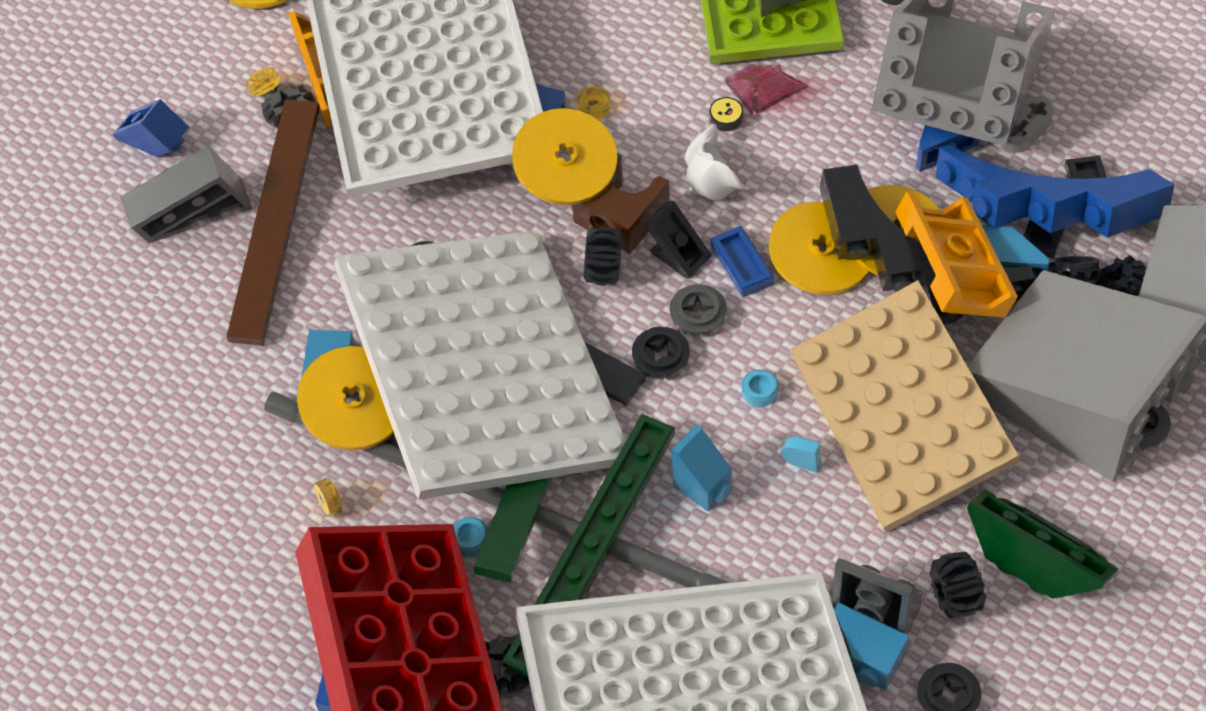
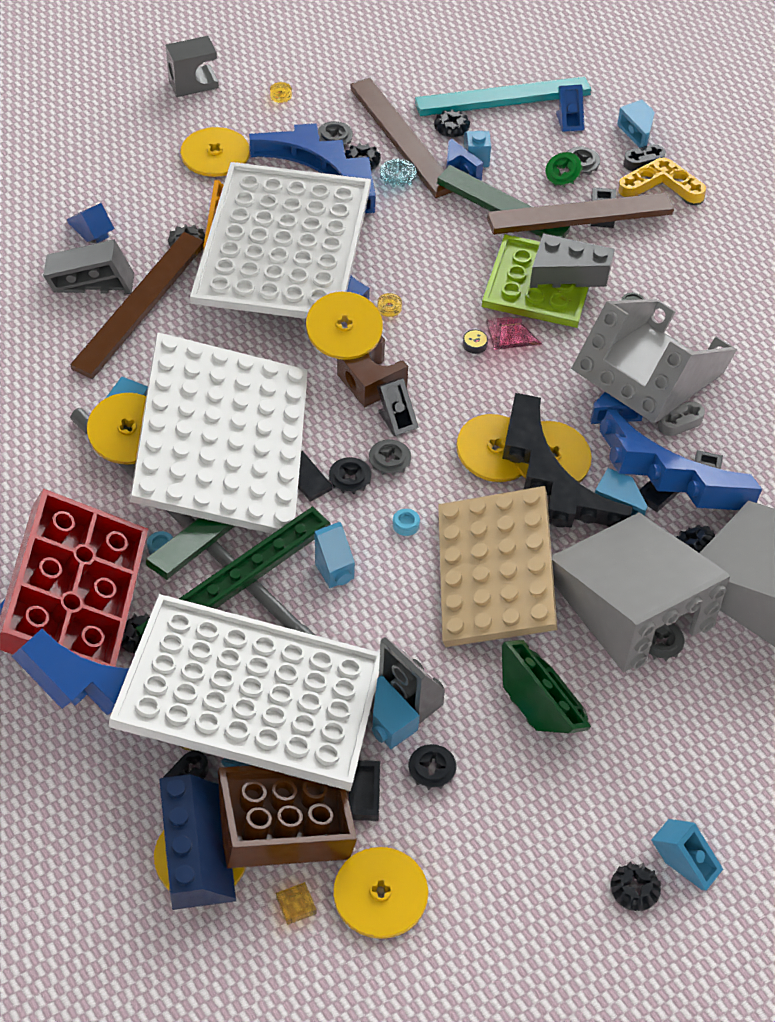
camera: 15 degrees right, 5 degrees down
clear yellow tile [246,67,281,96] -> none
clear yellow tile [314,478,343,517] -> none
black gear [583,226,622,286] -> none
white hair [685,124,750,200] -> none
blue tile [710,225,774,298] -> none
medium azure tile [781,437,822,473] -> none
light orange piece [895,191,1018,318] -> none
black gear [929,552,987,619] -> none
black gear [1048,256,1106,282] -> none

